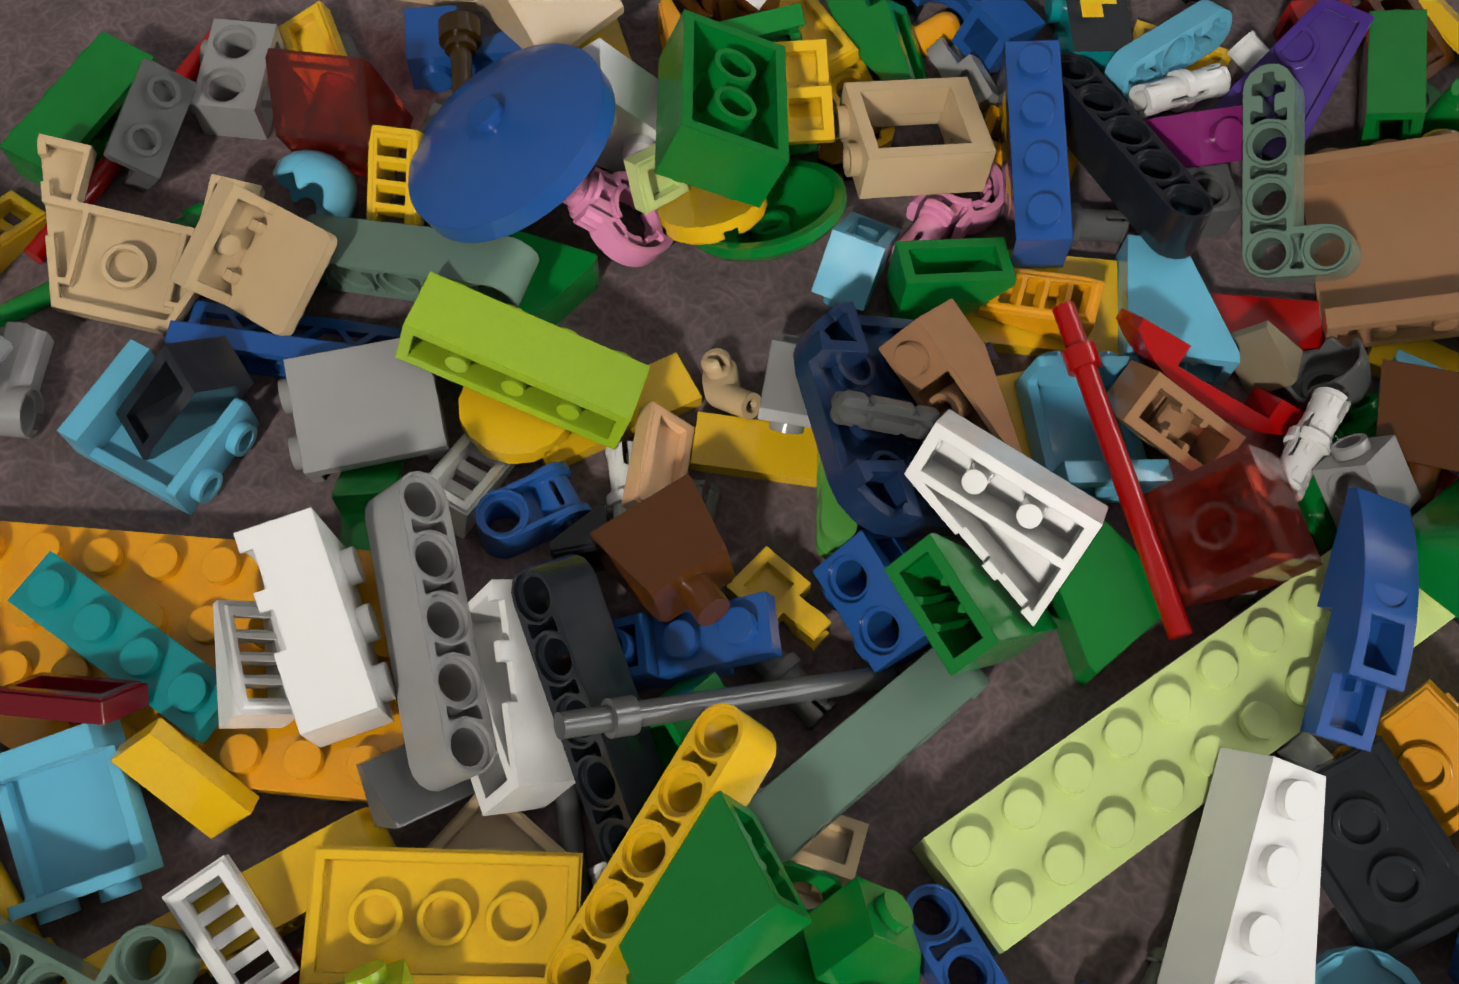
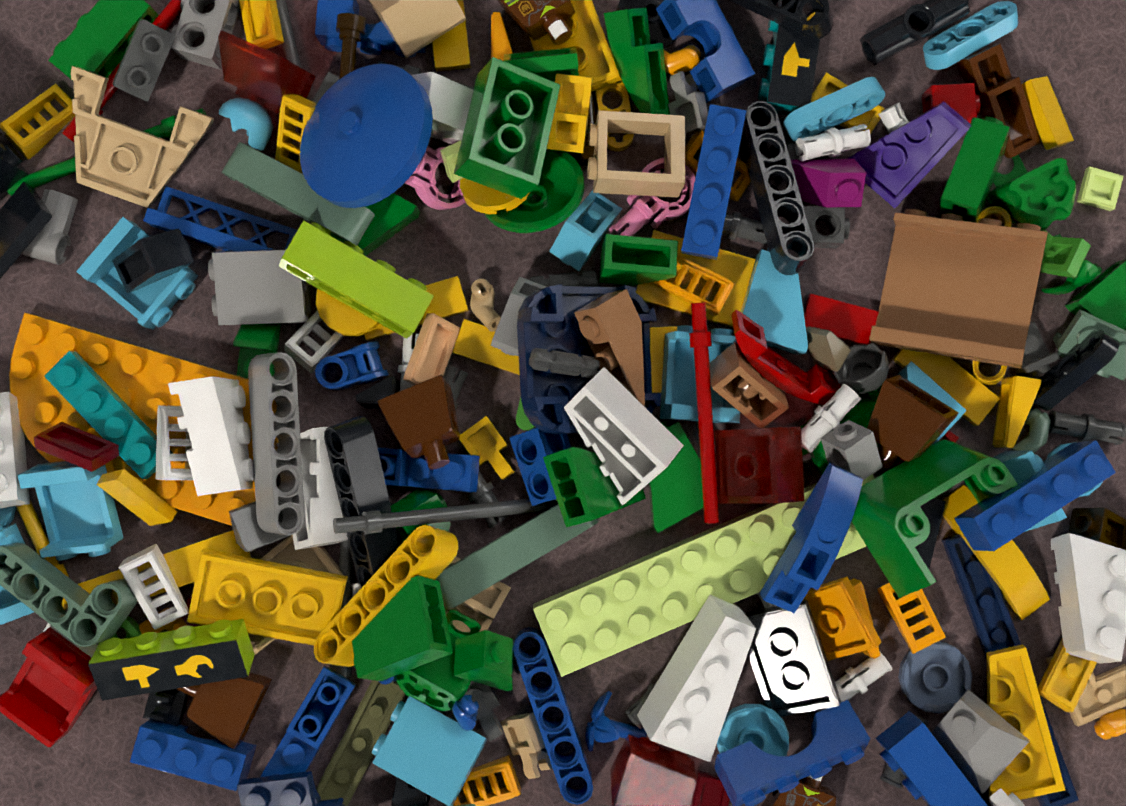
camera: 15 degrees right, 20 degrees up
tan bracket [170,177,337,336] -> none
sand green beam [1242,63,1362,284] -> none

